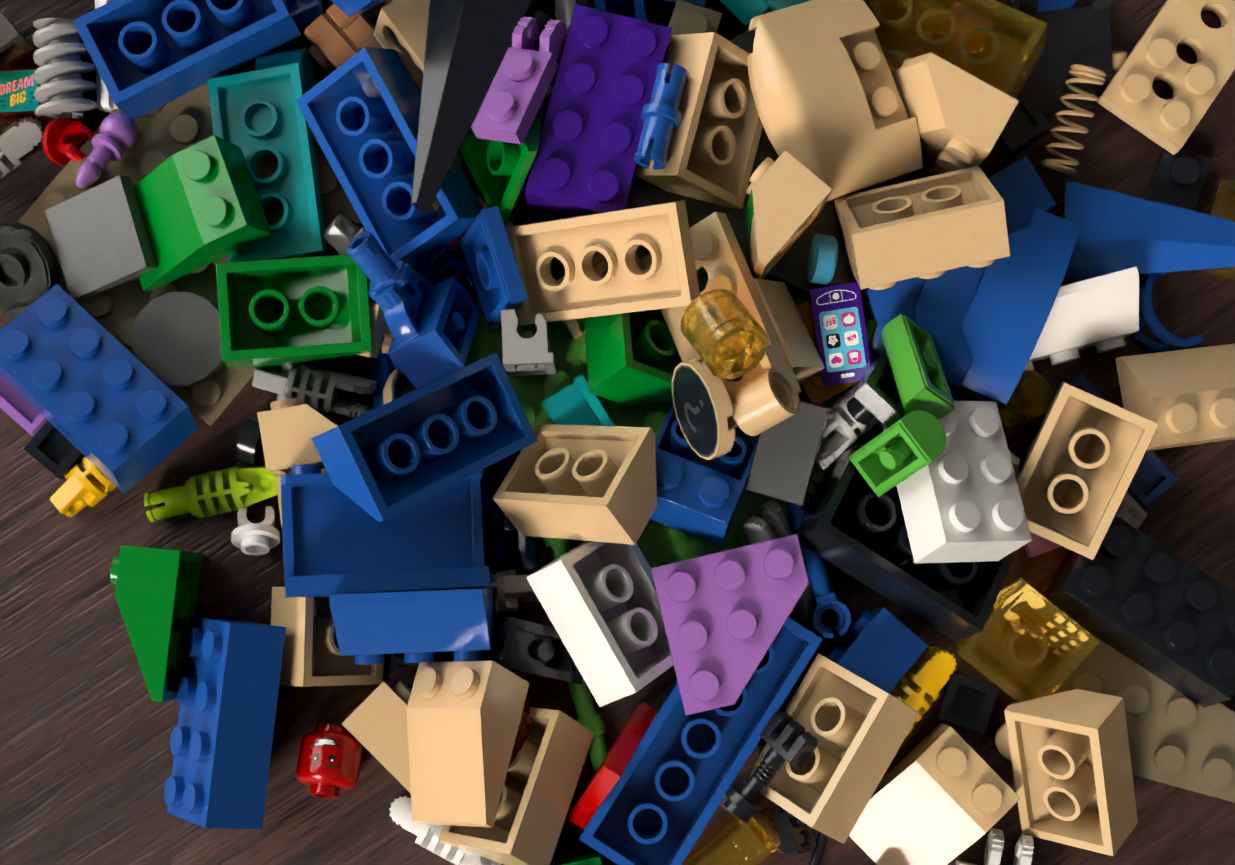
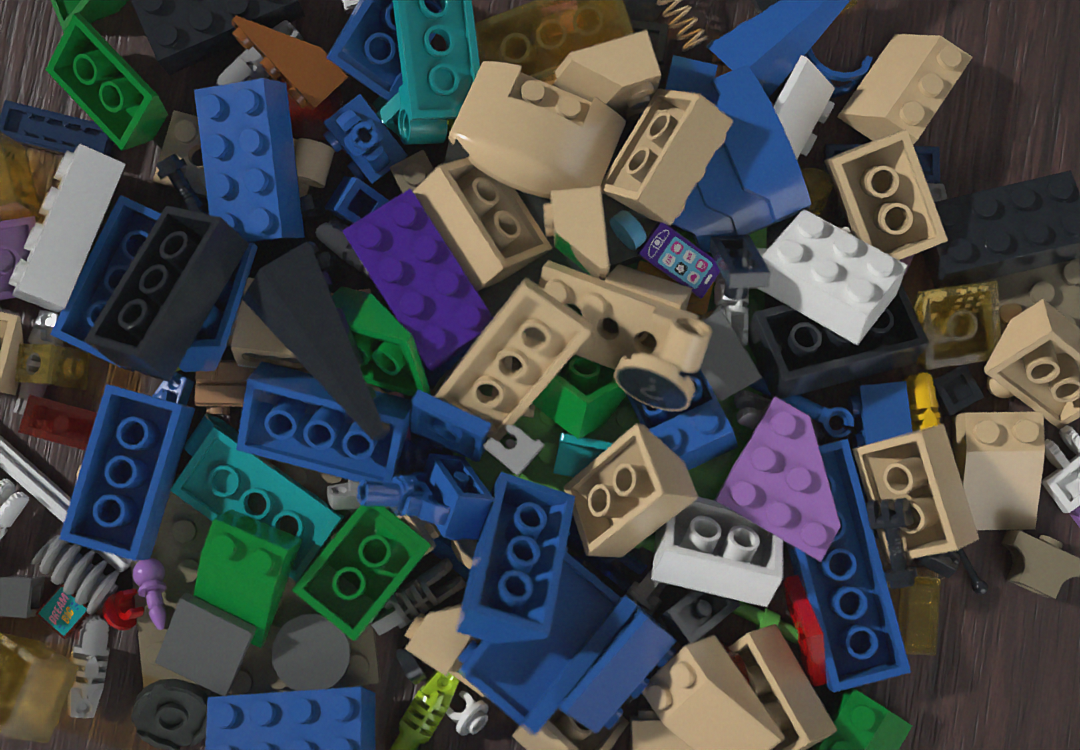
camera: 45 degrees left, 0 degrees up
medium lavender hinge [471,17,567,144] -> none
blue pin [634,63,689,170] -> none
clear yellow piece [681,289,768,379] -> none
bright green brick [849,410,947,497] -> none
bright green brick [881,314,955,419] -> none

